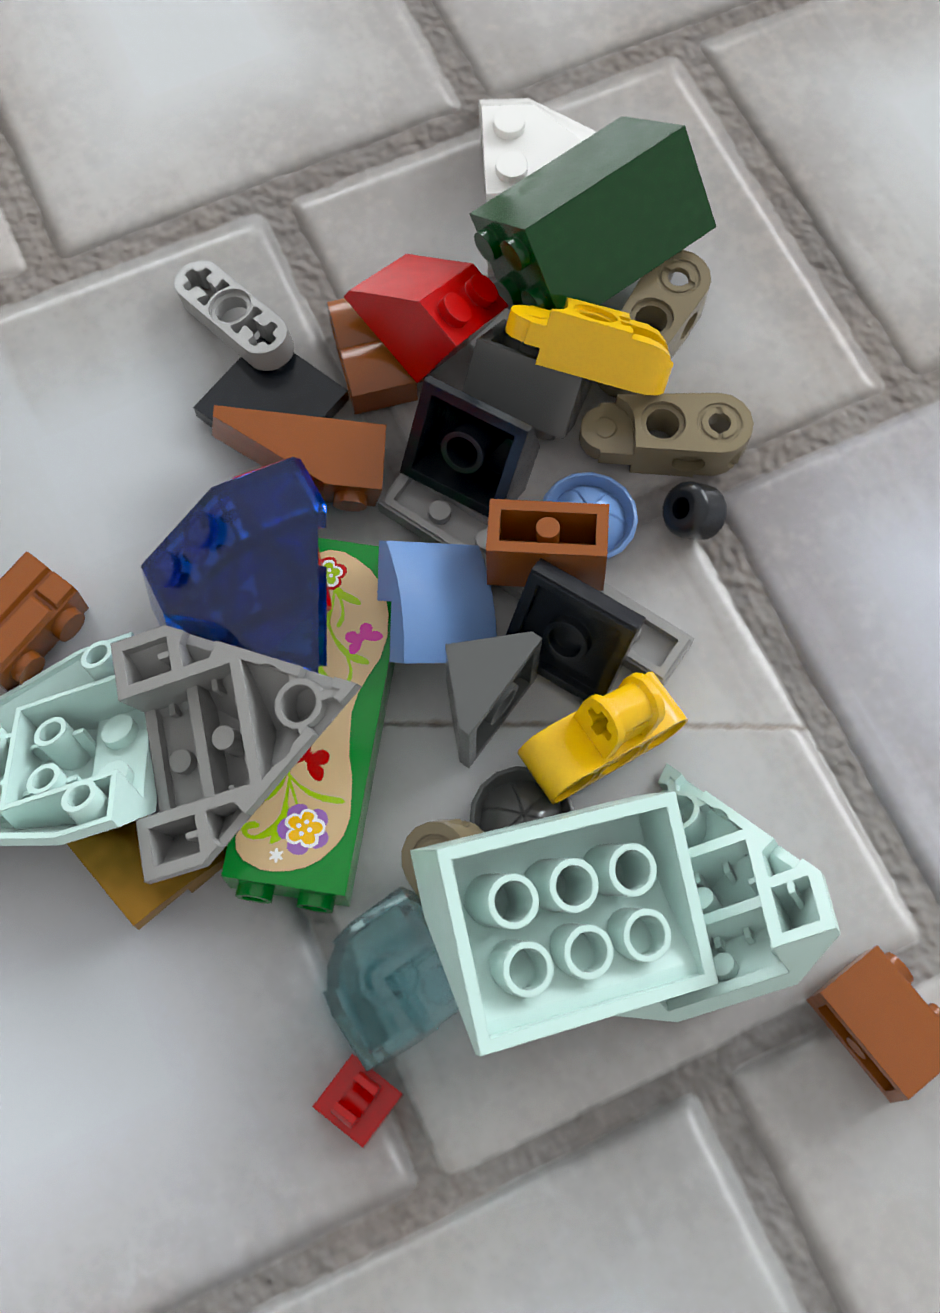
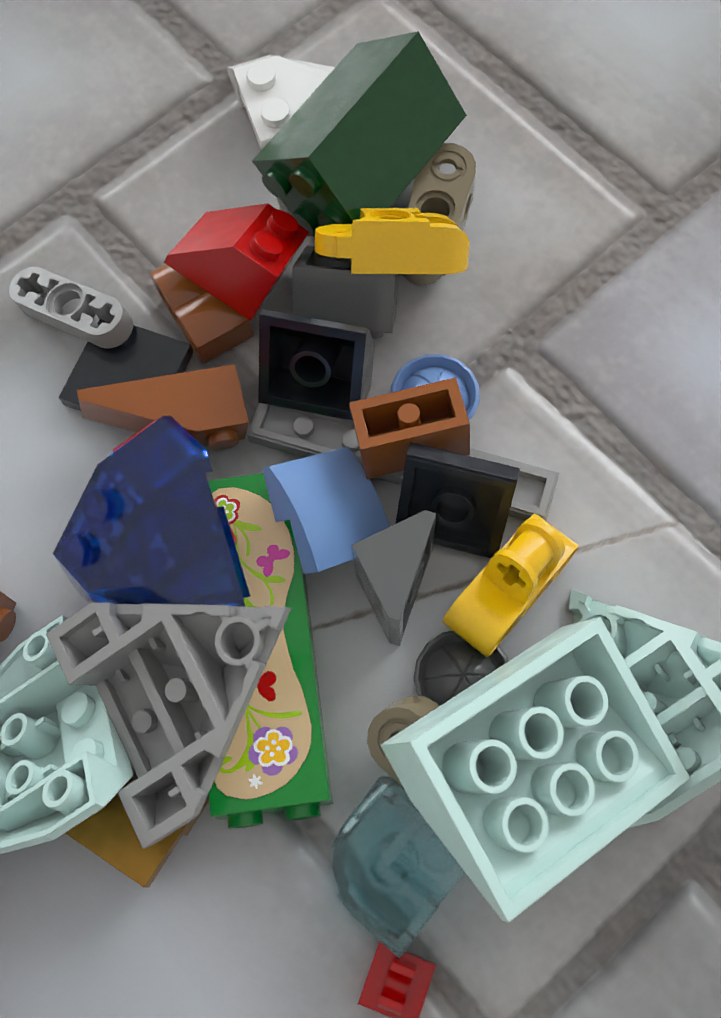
camera: 10 degrees left, 0 degrees up
dark tan piece [579,393,754,477] -> none
black piece [662,481,727,540] -> none

